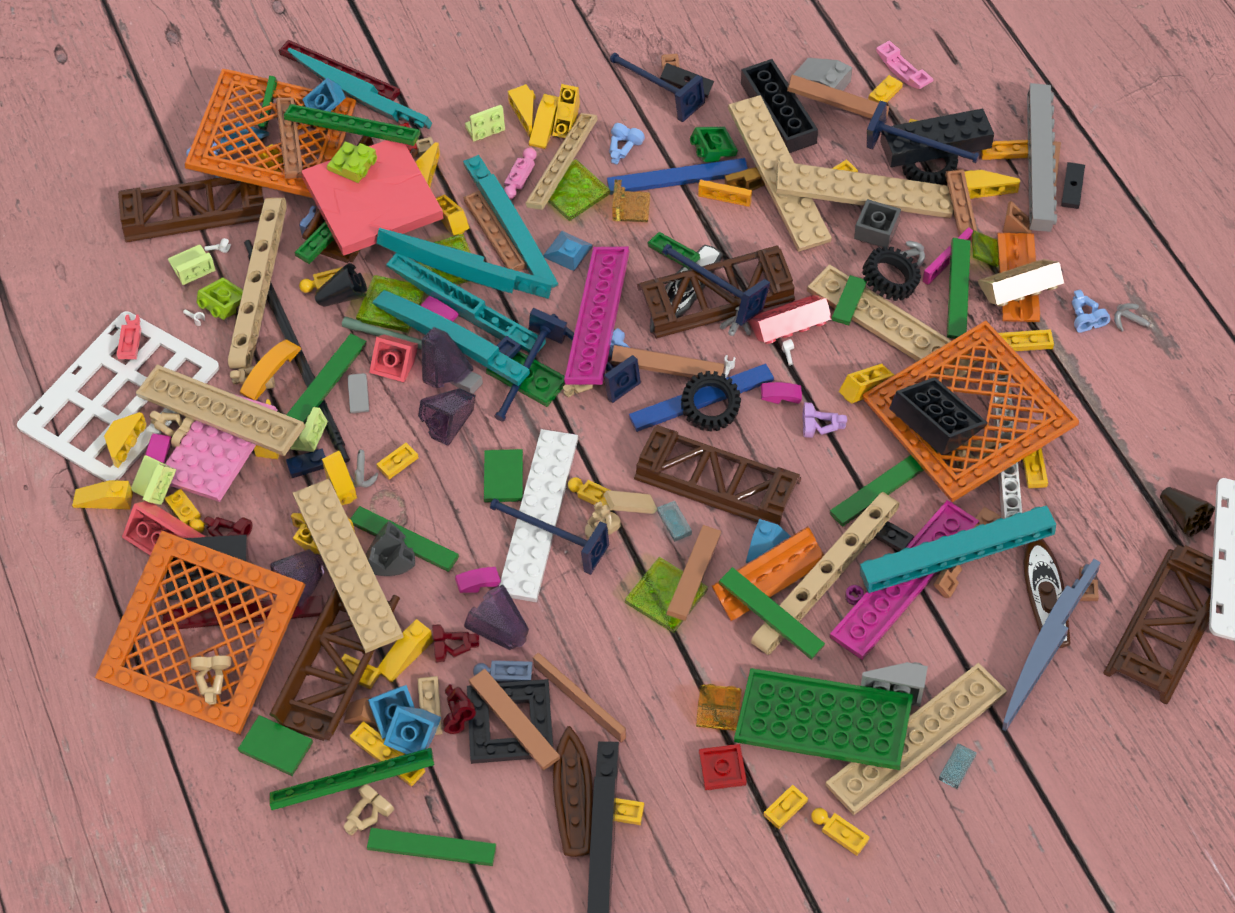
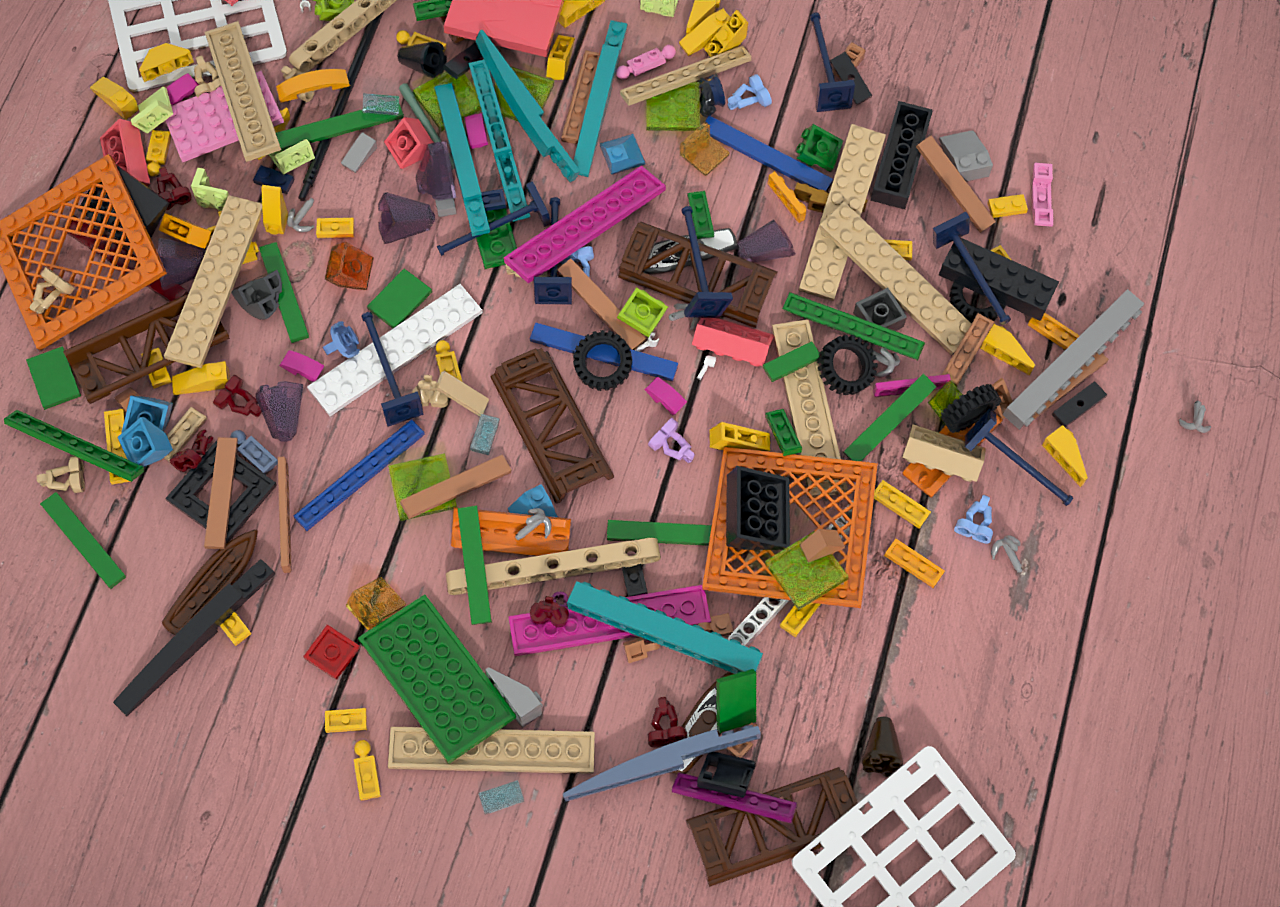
camera: 35 degrees right, 10 degrees up
none -> light orange brick [159,213,211,249]
none -> yellowish green bracket [191,168,229,211]
none -> blue tile [293,419,425,532]
none -> medium blue tile [322,321,360,358]
none -> clear orange slope [325,241,374,290]
none -> clear light blue plate [362,93,399,116]
none -> black tile [443,42,484,79]
none -> light grey piece [515,508,551,540]
none -> dark red piece [530,596,569,627]
none -> lime plate [617,287,668,337]
none -> dark red piece [648,697,687,748]
none -> magenta tile [672,773,797,823]
none -> black container [697,752,756,798]
none -> piece [699,73,726,117]
none -> green tile [716,669,756,733]
none -> clear purple slope [737,219,796,262]
none -> green tile [765,409,802,456]
none -> clear neon green plate [765,531,849,610]
none -> green tile [782,292,925,361]
none -> nougat slope [800,529,845,563]
none -> light orange plate [884,539,945,588]
none -> black tyre [941,384,1001,433]
none -> dark blue tile [965,408,1073,506]
none -> yellow slope [1042,425,1088,487]
none -> light grey piece [1178,401,1211,433]

